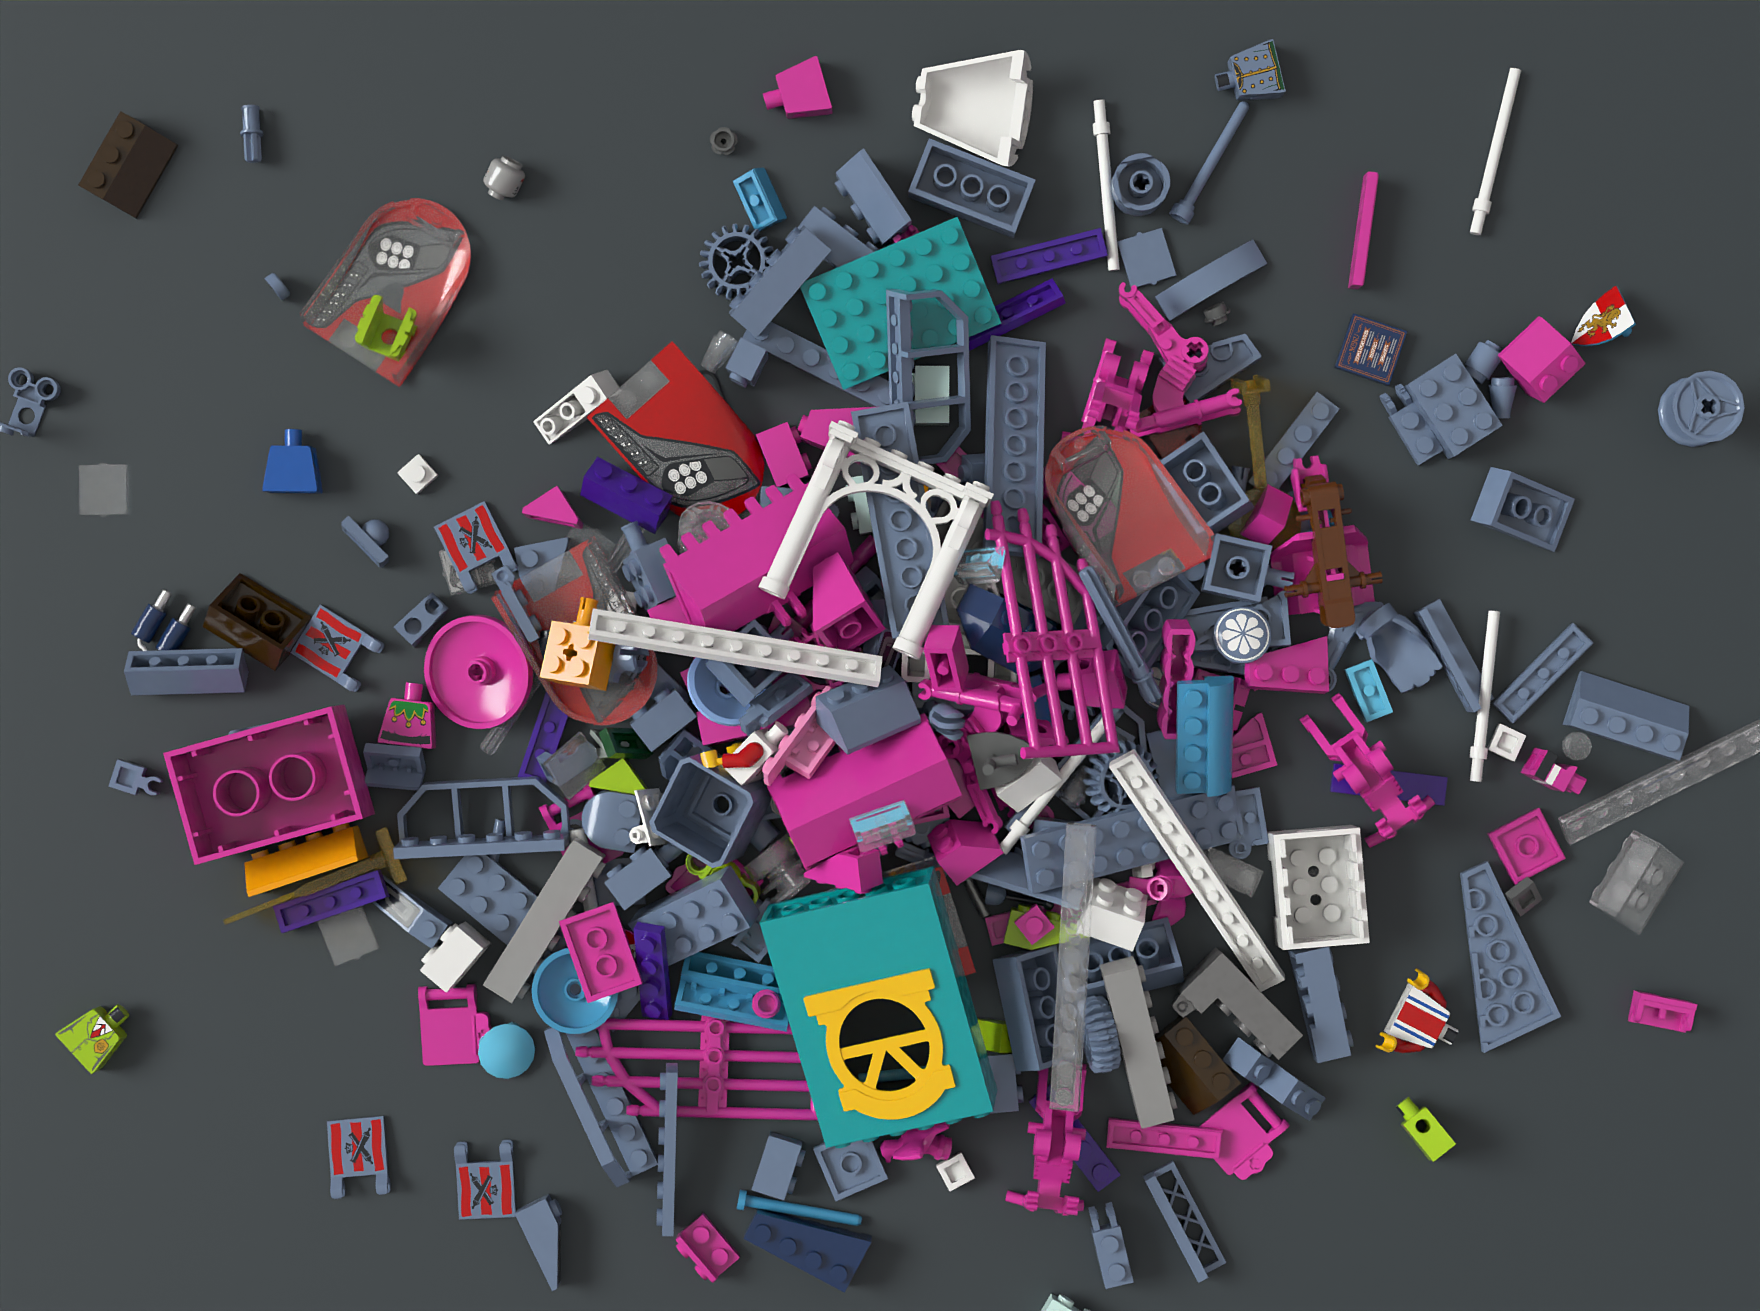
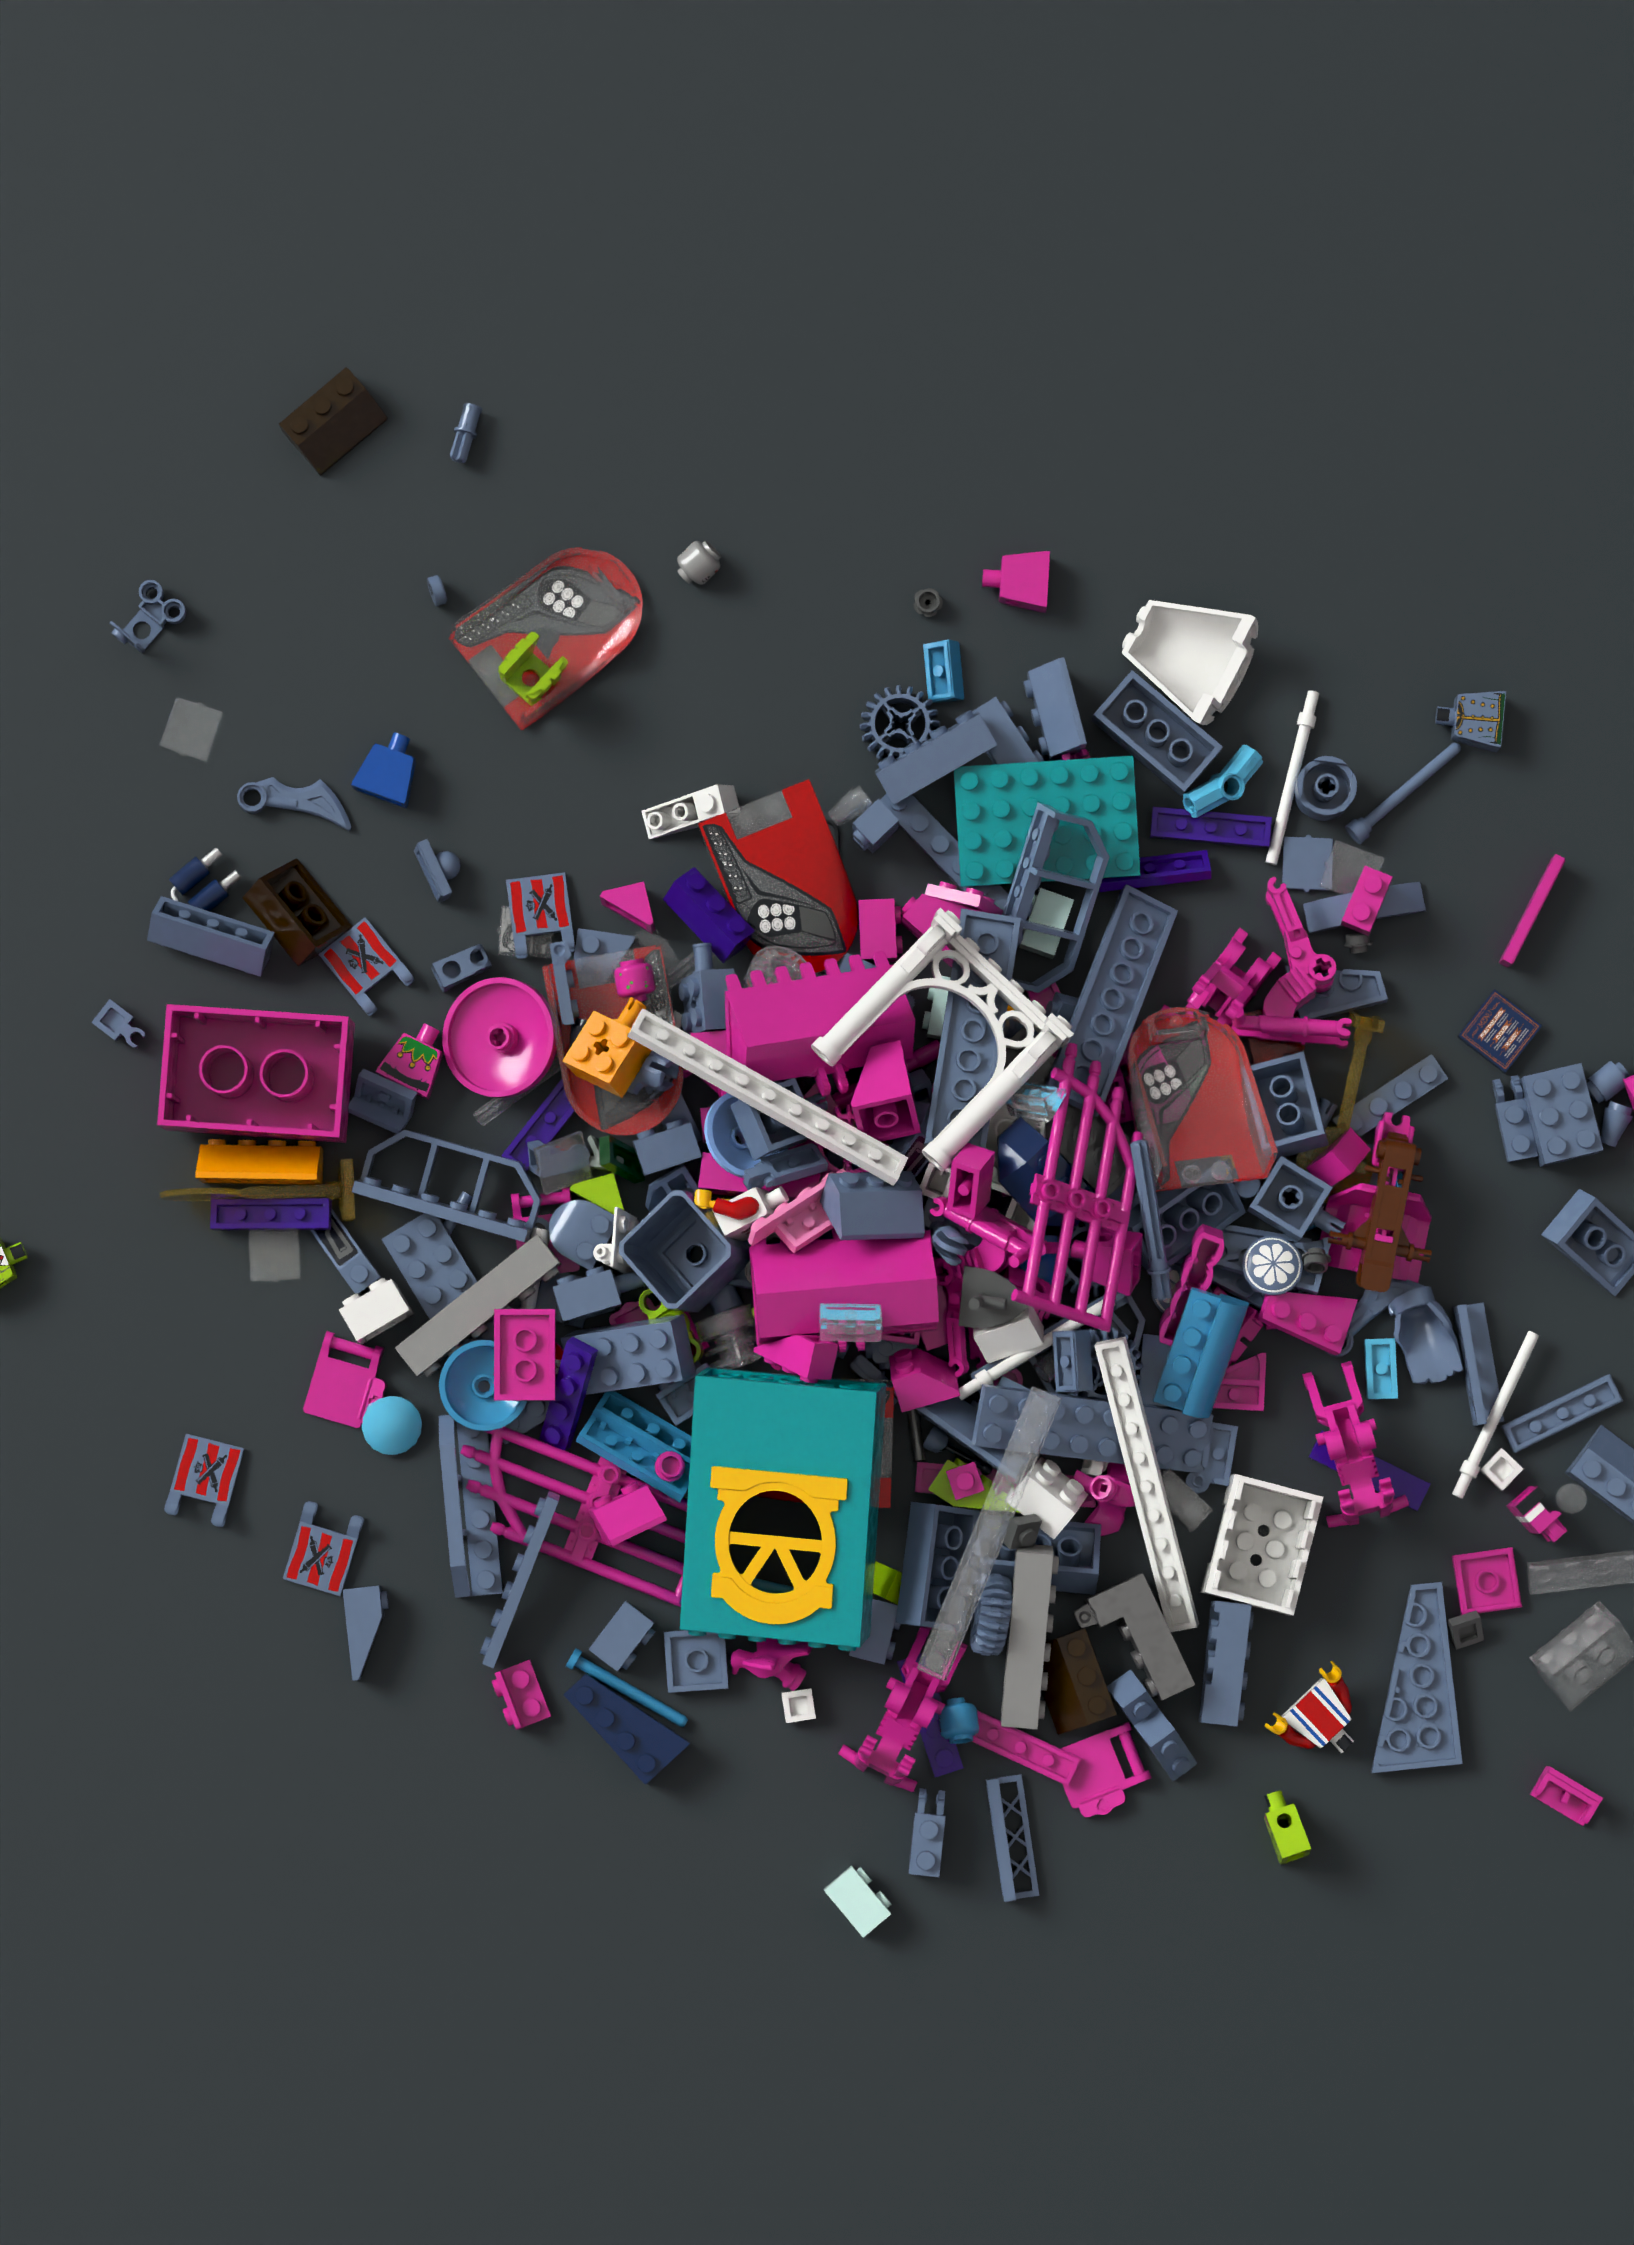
camera: 20 degrees right, 5 degrees down
white plate [397,454,439,494] -> none
none -> sand blue piece [237,777,352,831]
none -> dark pink slope [588,1482,667,1546]
none -> dark pink head [614,958,656,1001]
none -> plate [925,882,1003,915]
none -> dark azure head [938,1697,980,1744]
none -> dark grey plate [1003,1514,1042,1550]
none -> sand blue slope [1052,1330,1093,1392]
none -> medium azure piece [1182,745,1263,818]
none -> dark grey plate [1301,1248,1331,1274]
none -> clear piece [1320,840,1384,895]
none -> dark pink brick [1341,866,1393,936]

